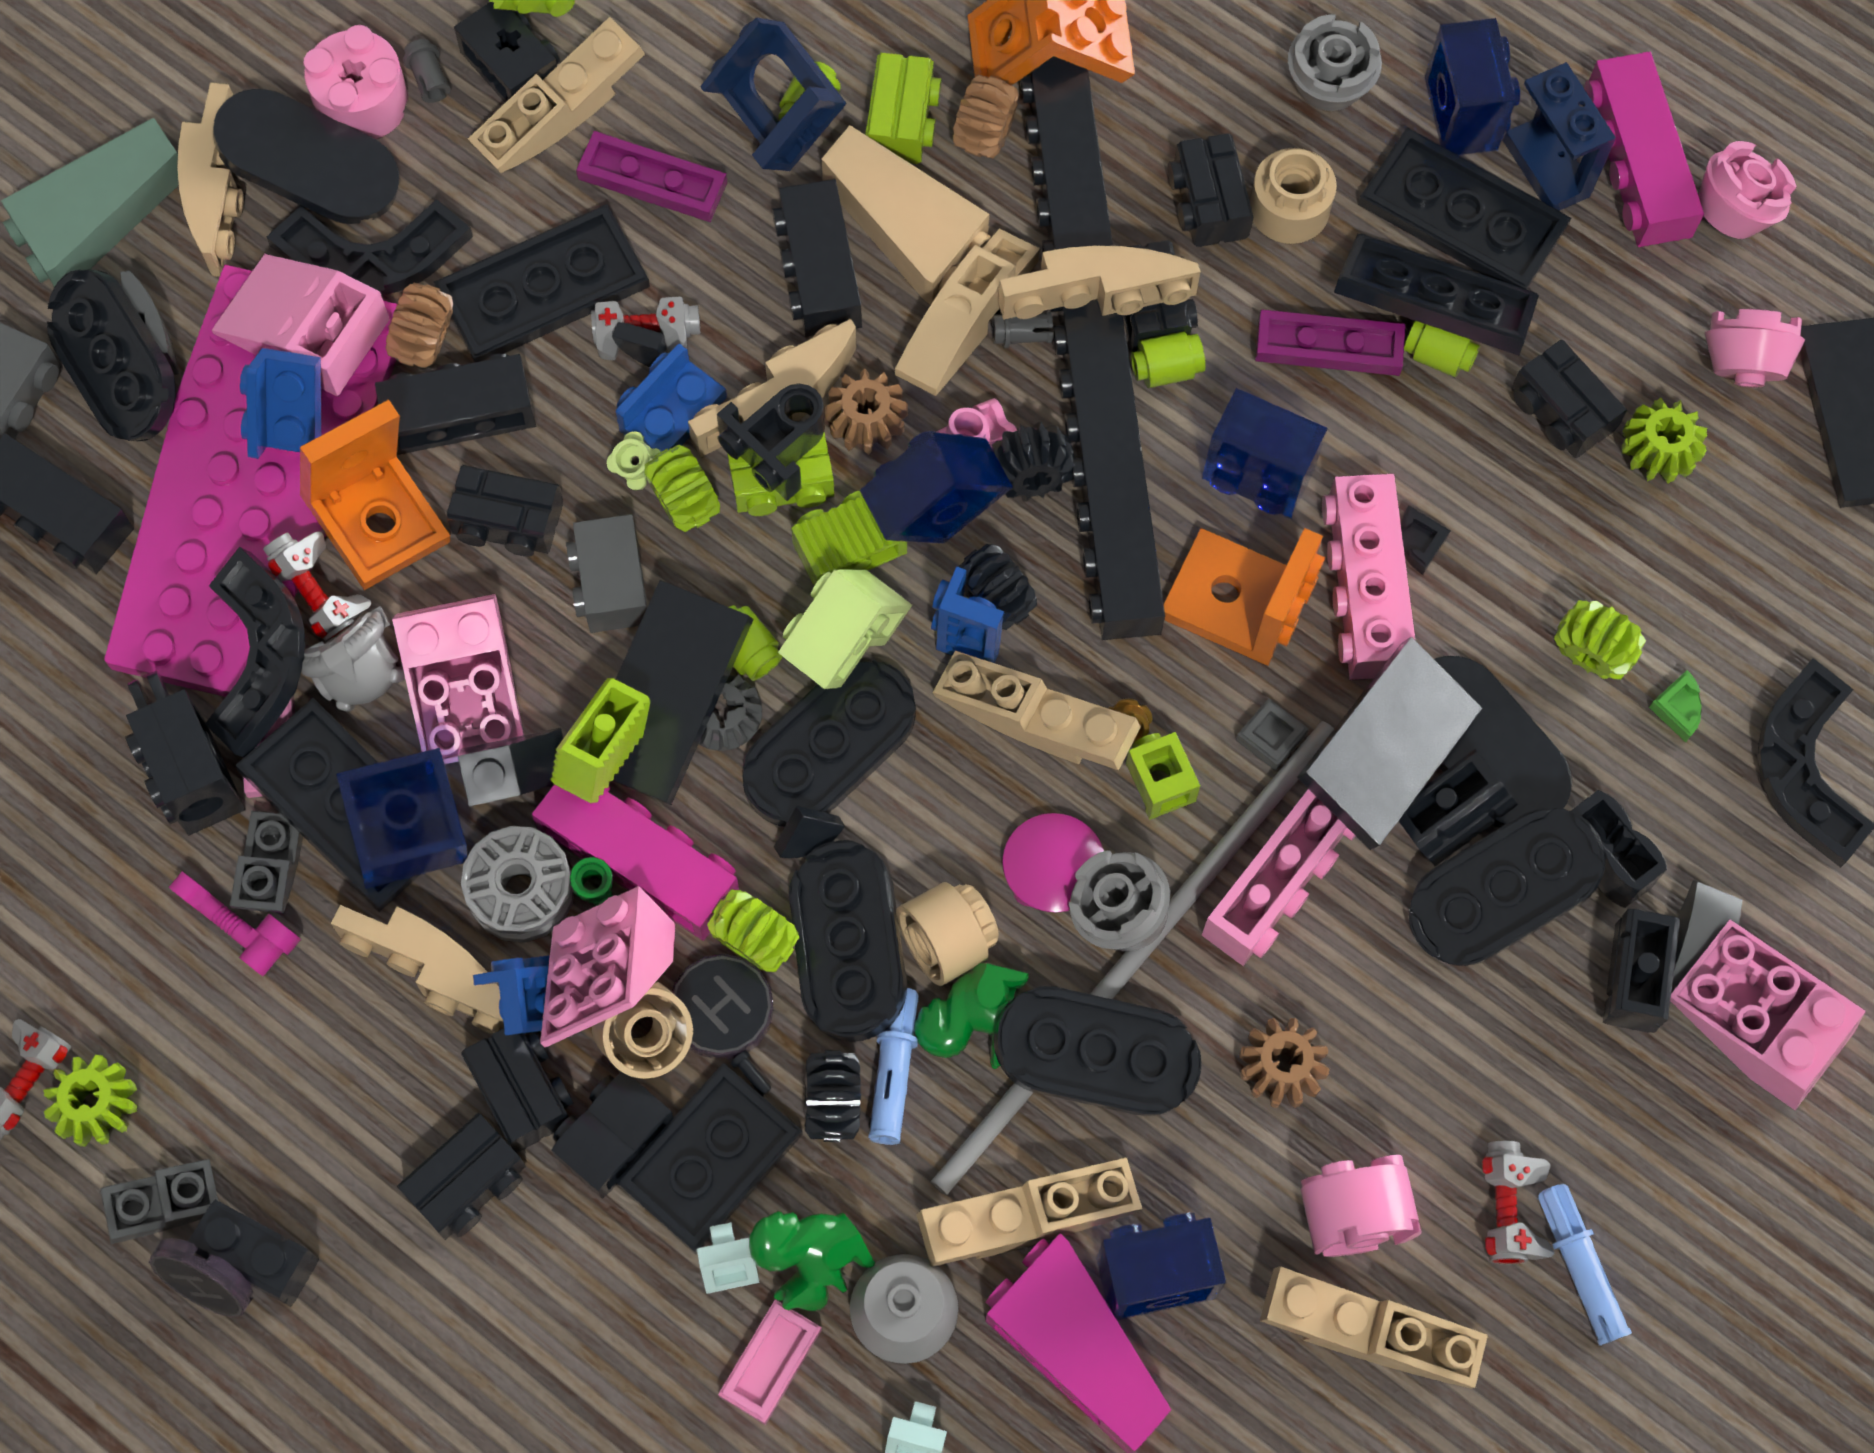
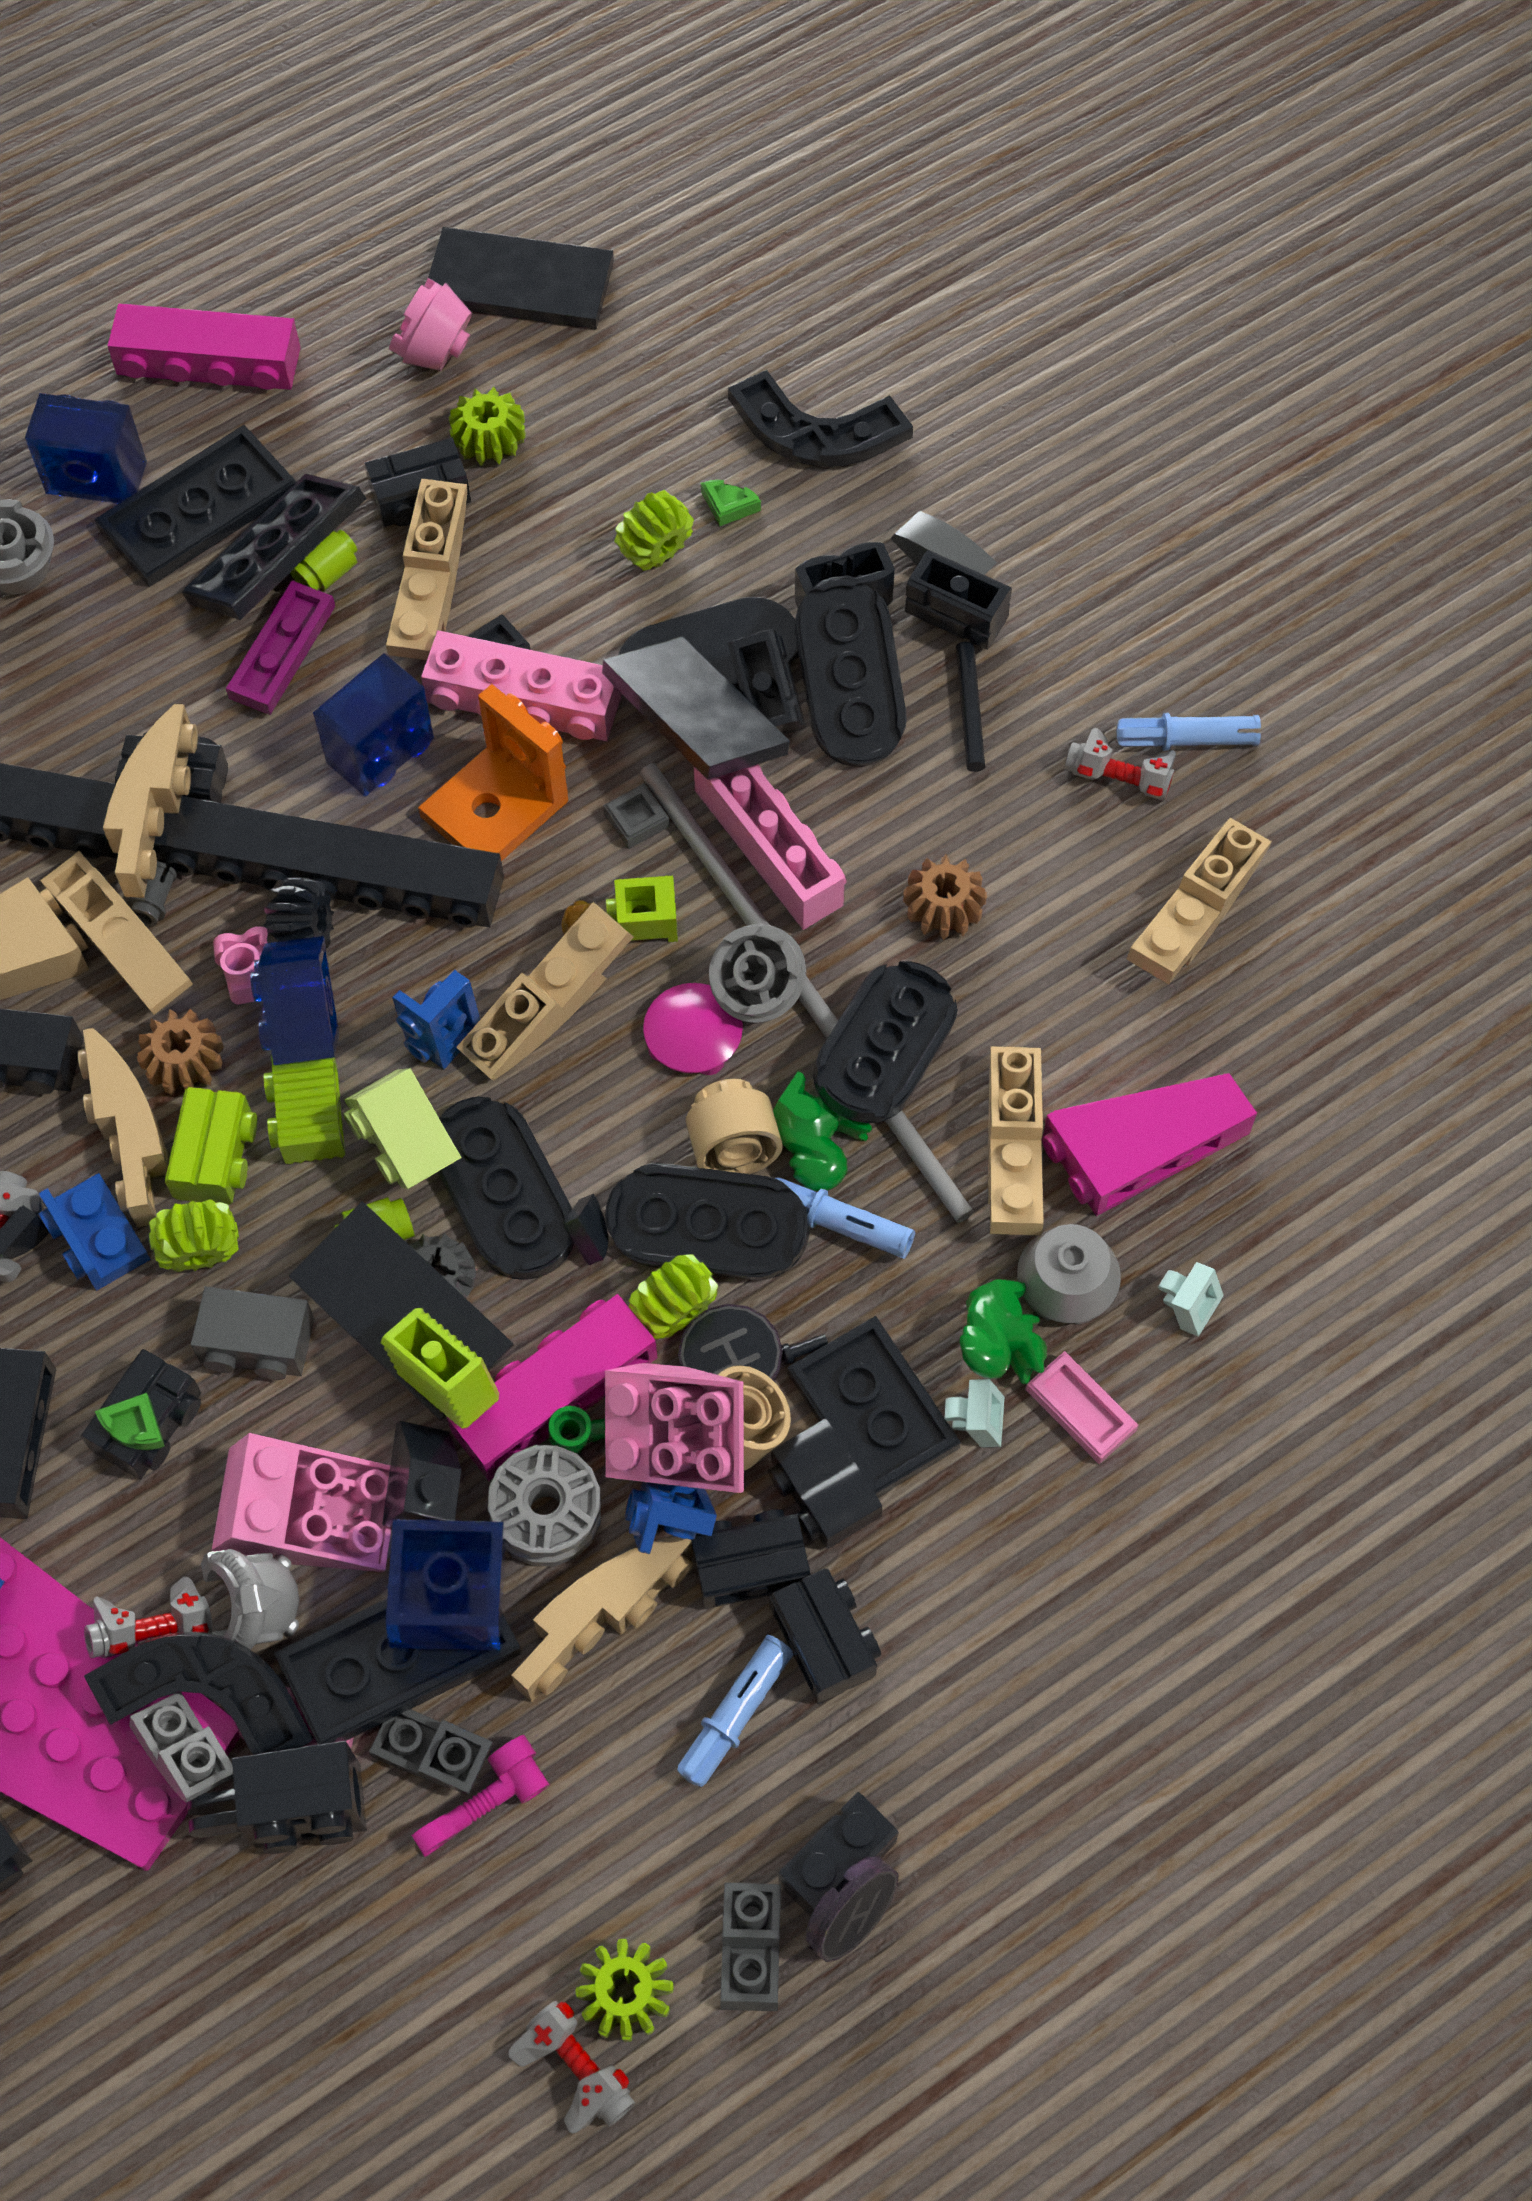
camera: 70 degrees left, 5 degrees down
orange bracket [300,400,451,590] -> none
yellowish green plate [607,431,661,490] -> none
black pin [716,383,825,501] -> none
black gear [804,1050,861,1142] -> none
black gear [958,544,1037,630] -> none
clear blue brick [1096,1212,1226,1320] -> none
lime brick [1131,331,1206,388] -> none
black brick [1168,133,1254,247] -> none
tan piece [1250,148,1337,244] -> none
bright pink brick [1301,1155,1422,1257] -> none
dark blue panel [1503,62,1616,211] -> none
bright pink slope [1670,920,1865,1110] -> none
bright pink cone [1698,141,1796,239] -> none
none -> bright green tile [95,1393,165,1450]
none -> light grey slope [129,1691,233,1803]
none -> tan slope [386,479,468,660]
none -> light blue axle [677,1635,793,1787]
none -> black bar [956,641,986,772]

